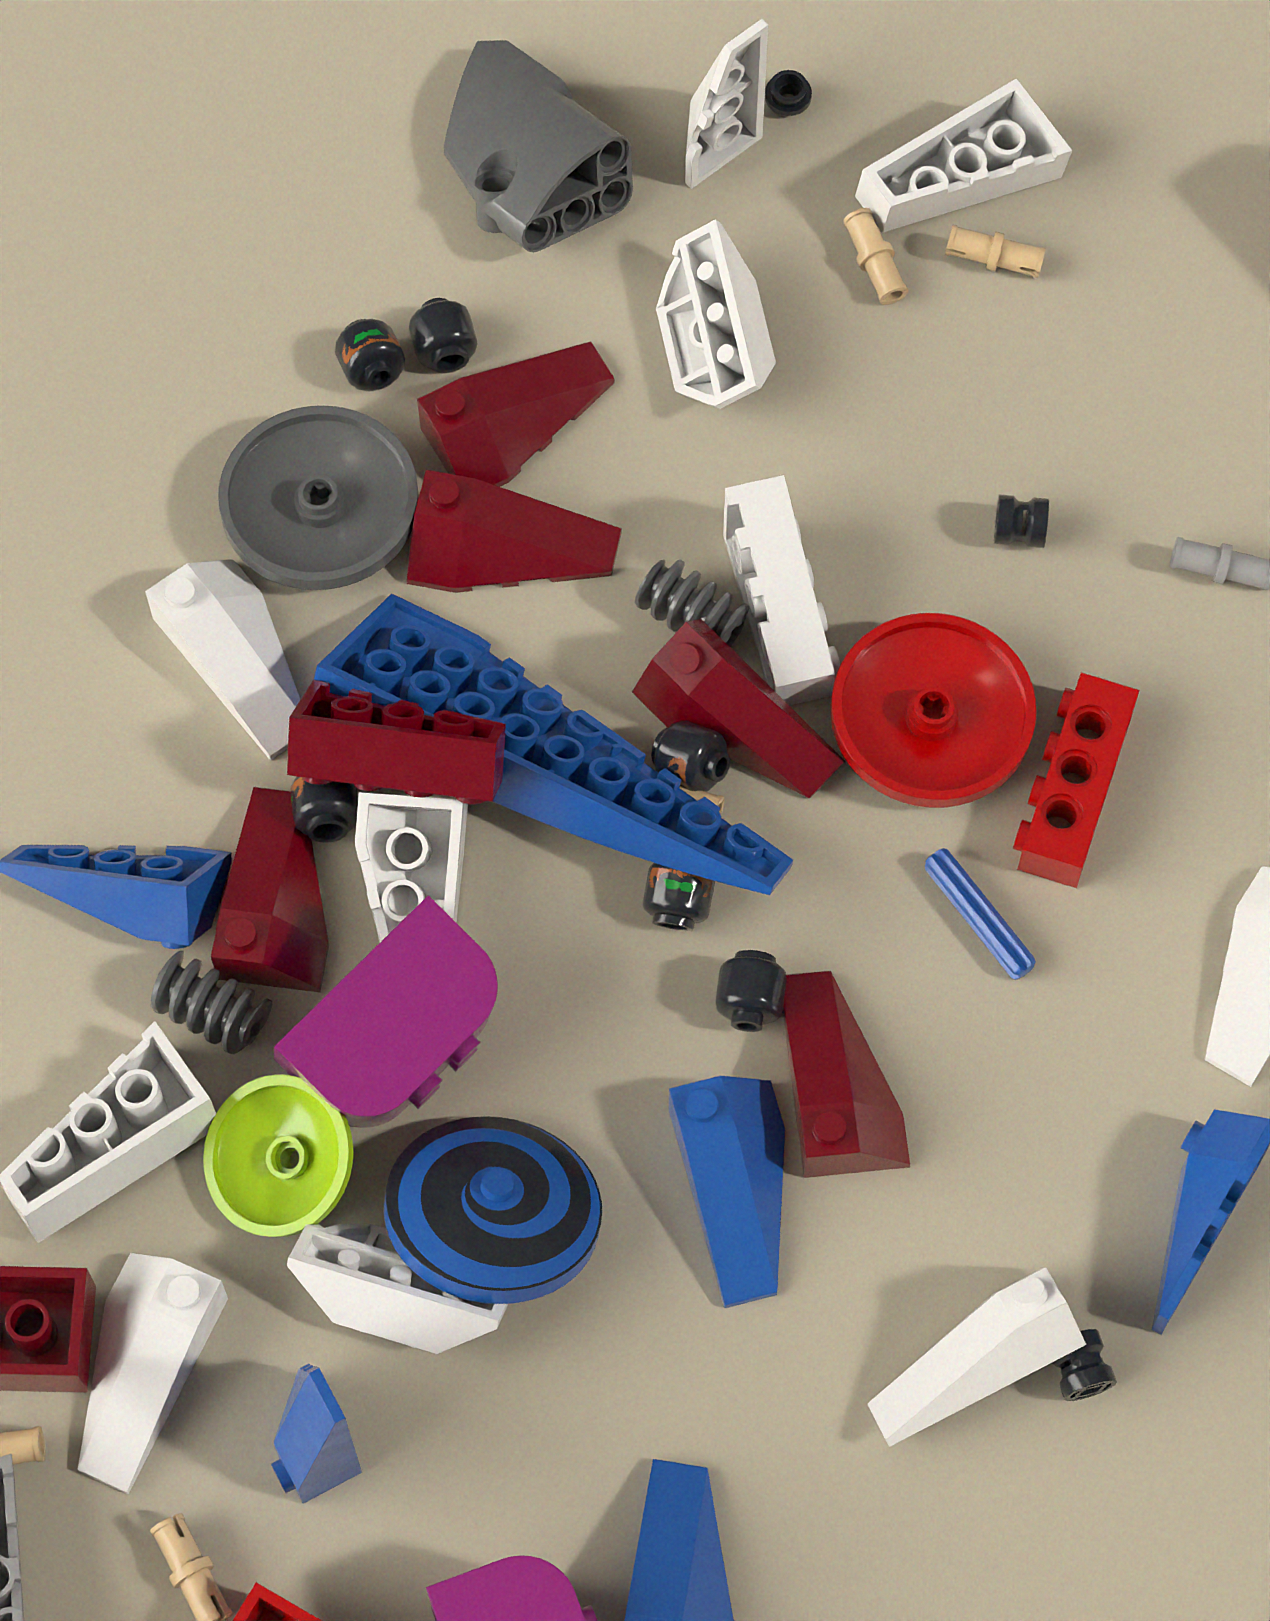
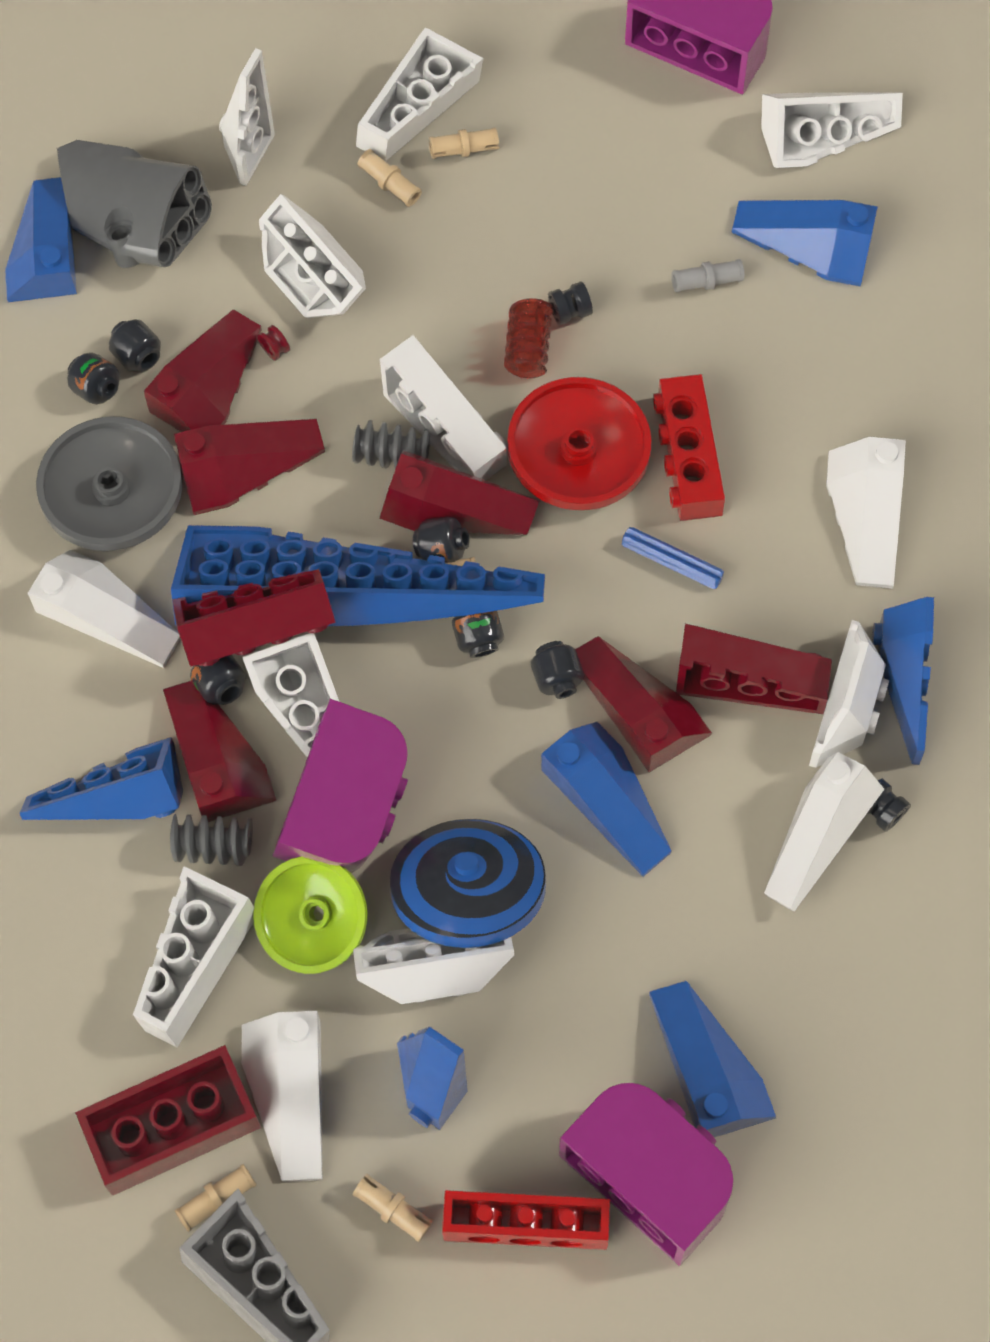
camera: 25 degrees left, 0 degrees up
black plate [765,70,812,116] -> none
none -> blue wedge [5,177,77,302]
none -> dark red bush [257,325,290,361]
none -> clear red piece [504,298,553,379]
none -> dark red wedge [676,623,832,715]
none -> white wedge [809,620,889,768]

